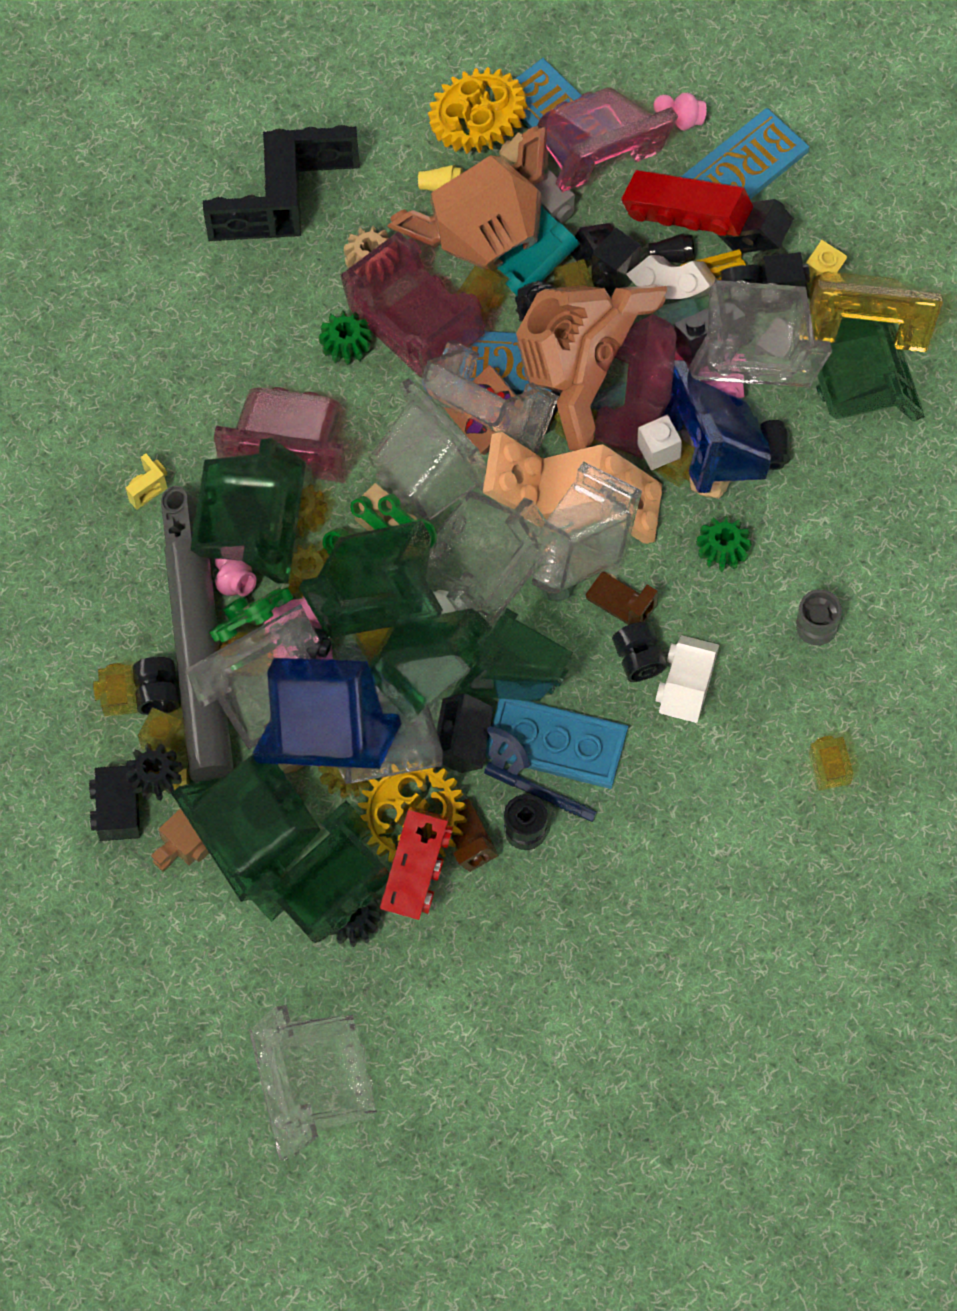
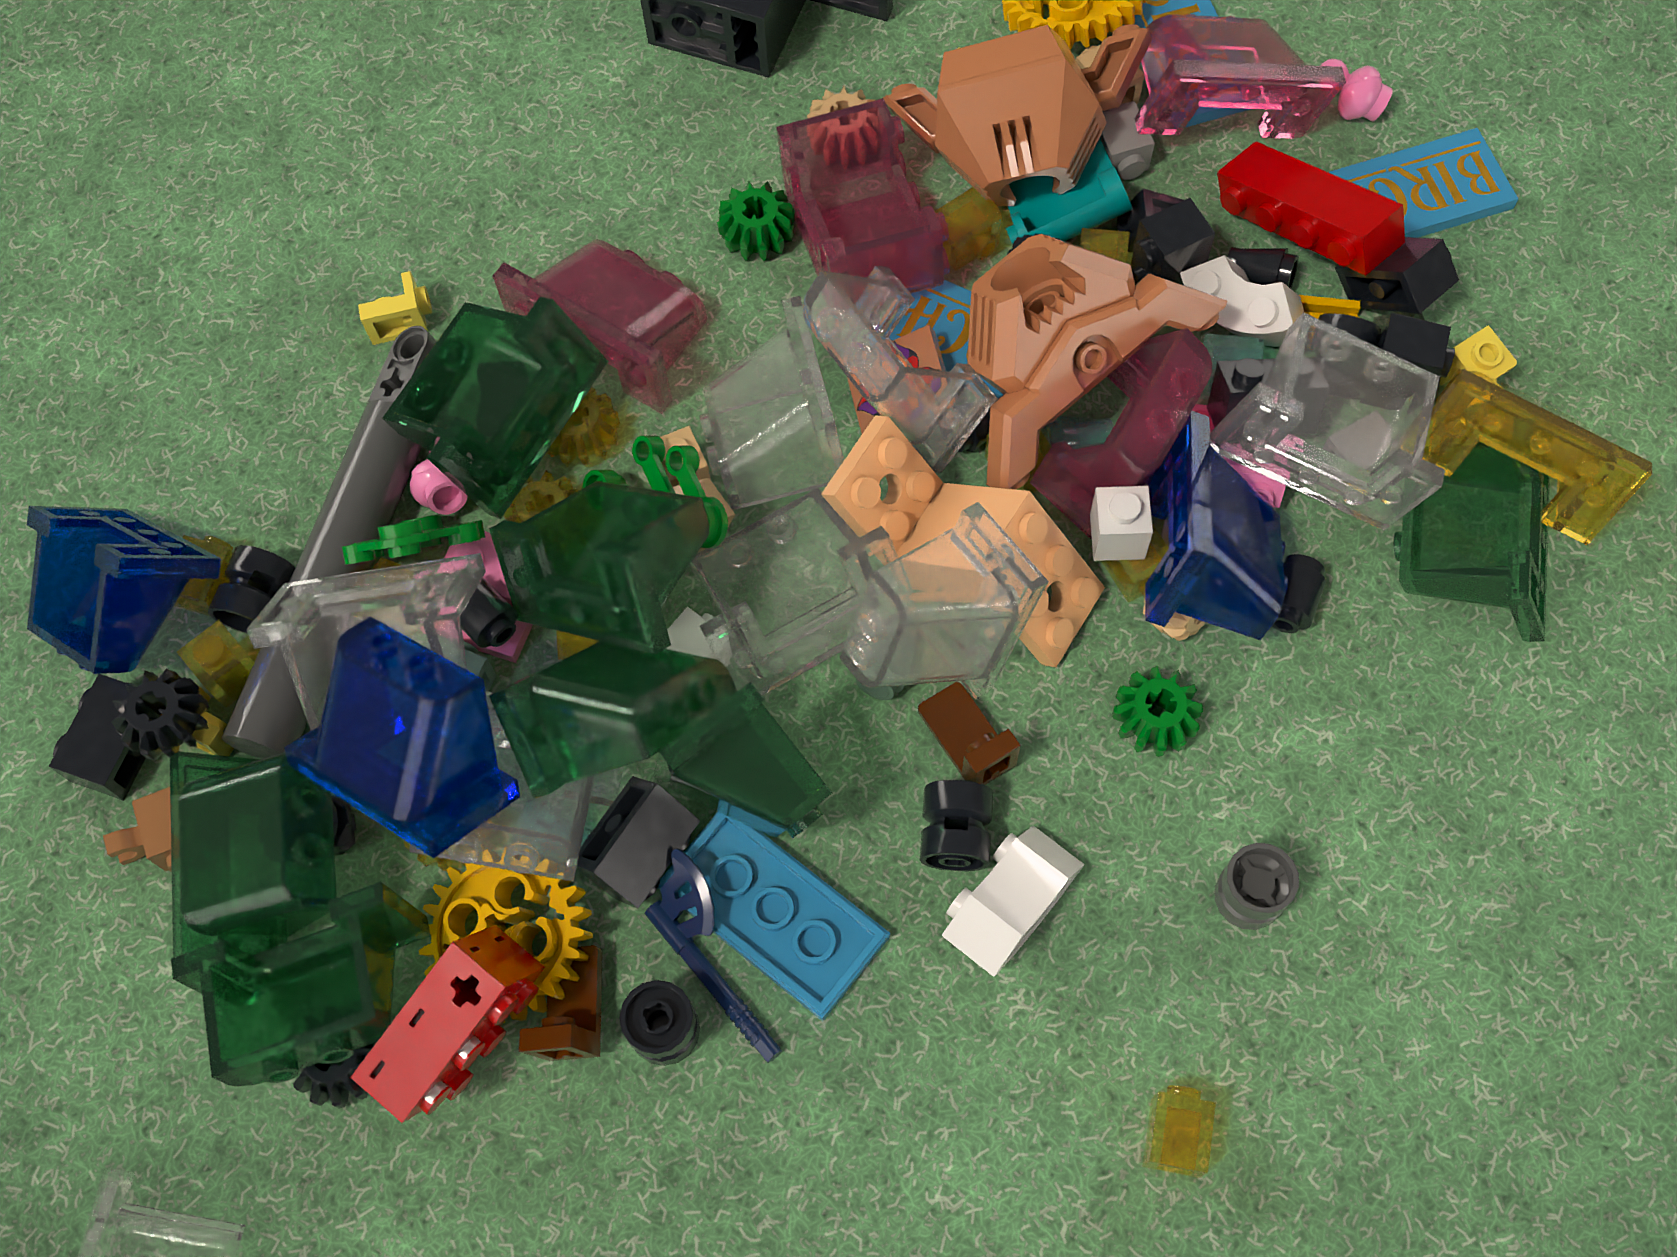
camera: 25 degrees right, 0 degrees up
none -> clear blue windscreen [27,506,221,674]

